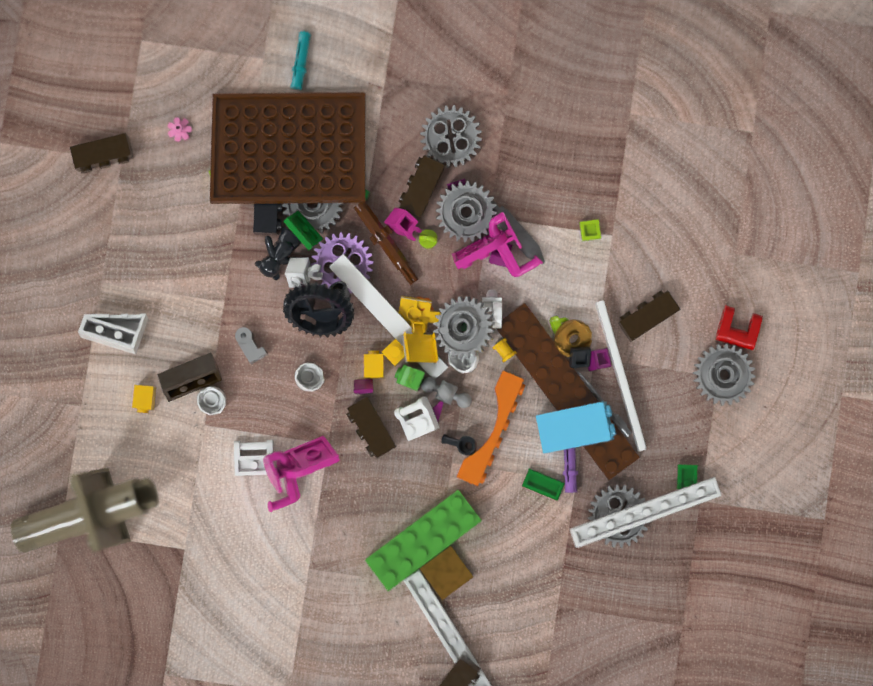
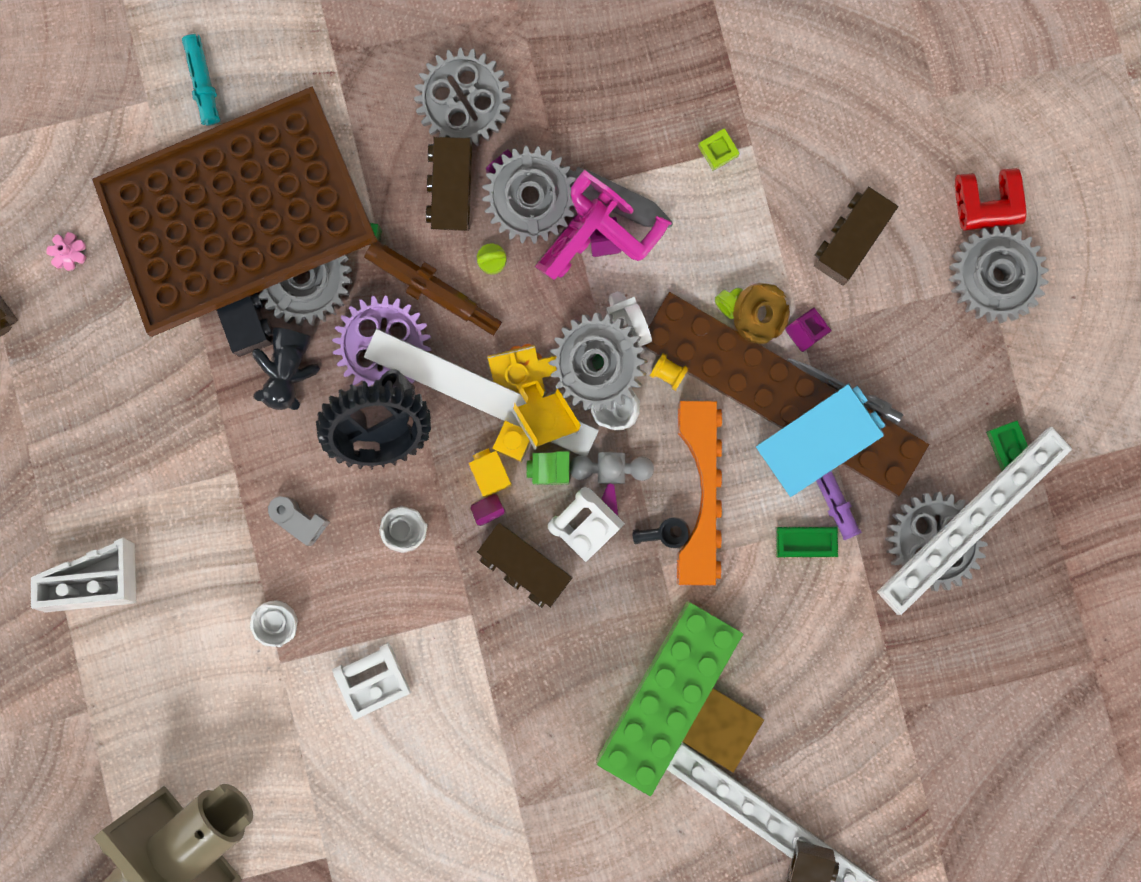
camera: 25 degrees left, 0 degrees up
yellow brick [132,385,157,414] -> none
dark brown brick [157,353,222,402] -> none
dark pink plate [263,436,340,512] -> none
green plate [283,210,323,250] -> none
white brick [285,257,323,288] -> none
dark pink brick [384,208,422,241] -> none
black tile [569,347,591,368] -> none
white tile [595,300,646,451] -> none

